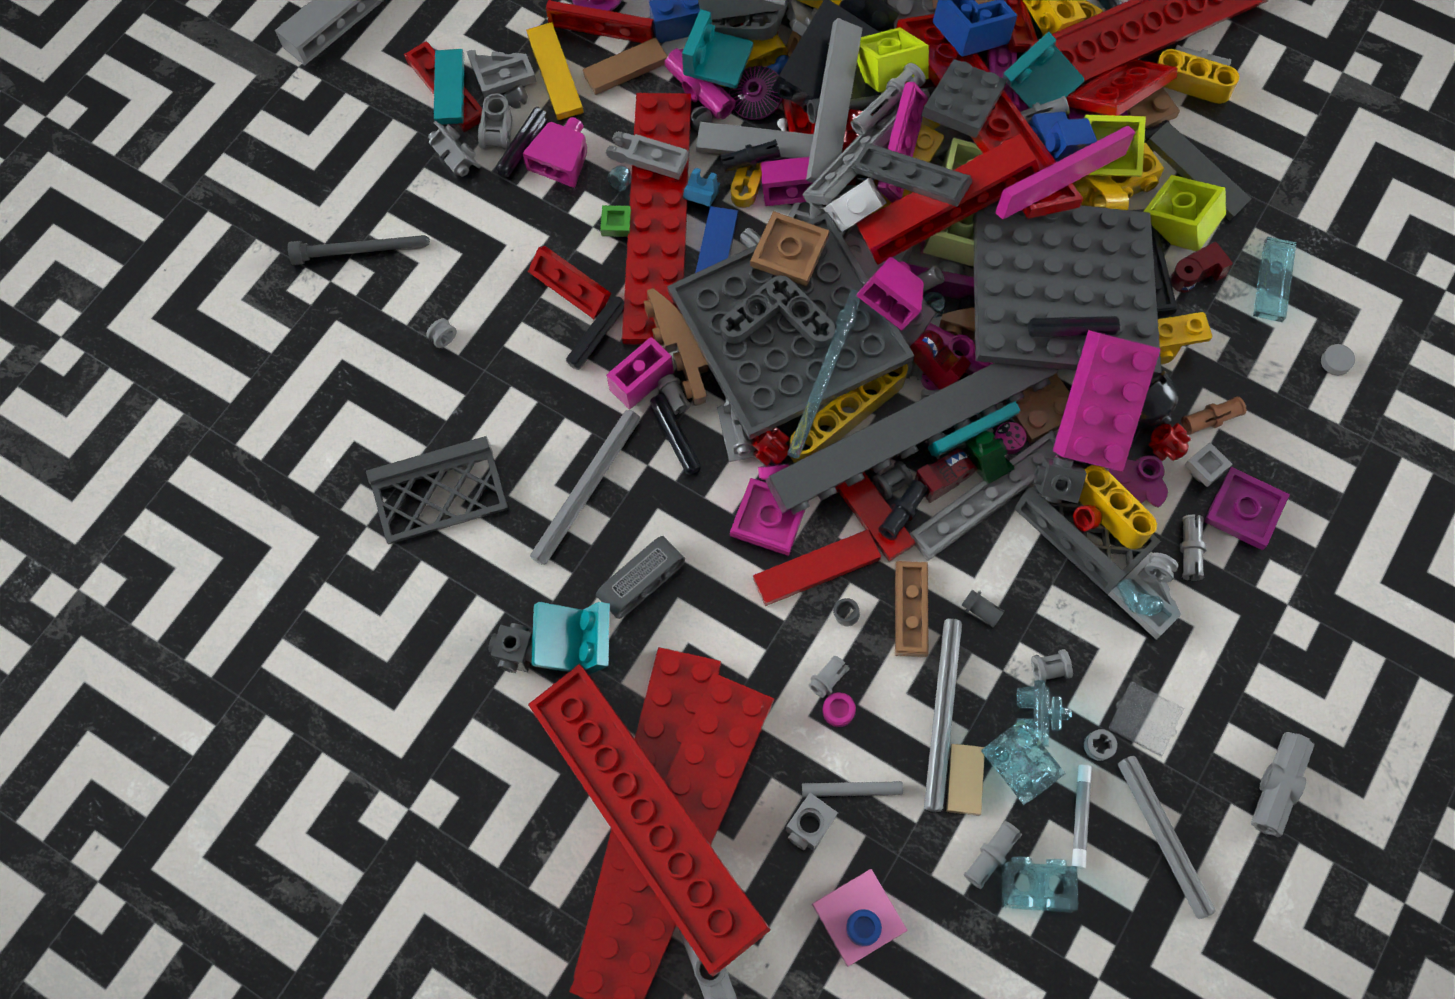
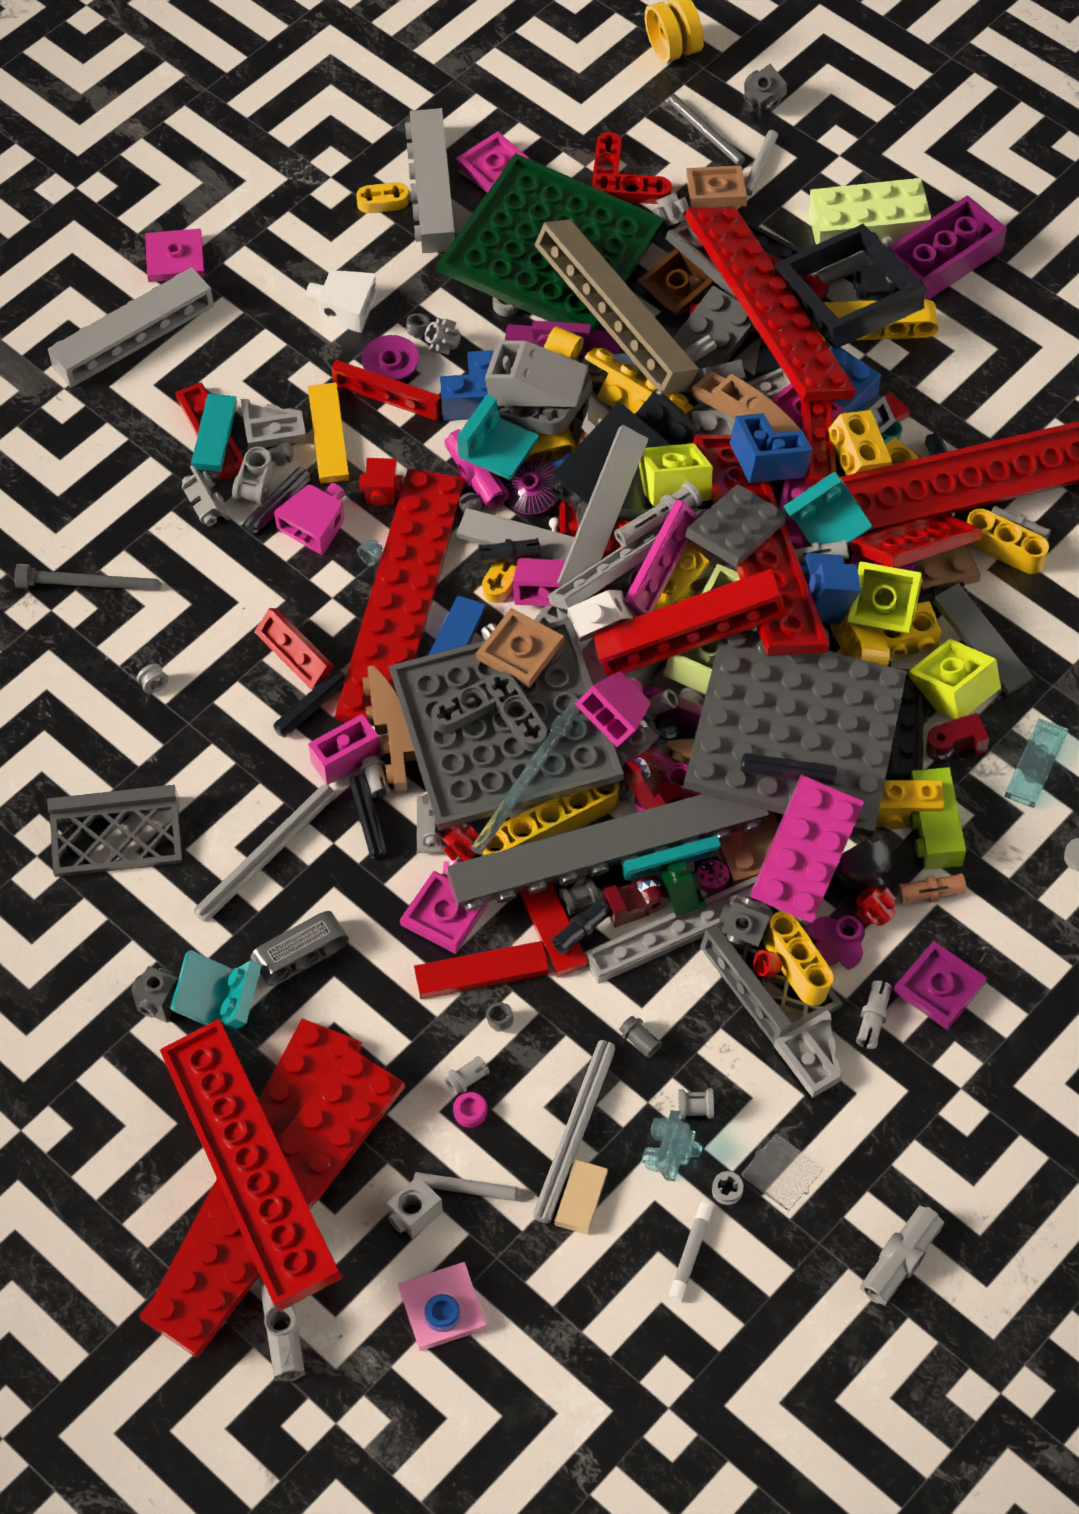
camera: 10 degrees right, 10 degrees down
medium nougat tile [583,37,668,95] -> none
bright green plate [600,205,631,237] -> none
light grey hinge [606,131,689,180] -> none
dark azure tile [683,168,720,207] -> none
dark grey tile [852,143,972,207] -> none
medium nougat tile [895,561,928,657] -> none
light grey pin [964,821,1022,889] -> none
clear light blue brick [981,719,1066,805] -> none
dark pink tile [996,126,1136,219] -> none
clear light blue brick [1002,857,1078,913] -> none
clear light blue arm [1116,578,1164,616] -> none
light grey axle [1118,756,1215,919] -> none
light grey bush [1144,553,1179,582] -> none
light grey tile [1185,442,1232,487] -> none
none -> red brick [359,458,402,506]
none -> lime brick [910,767,966,870]

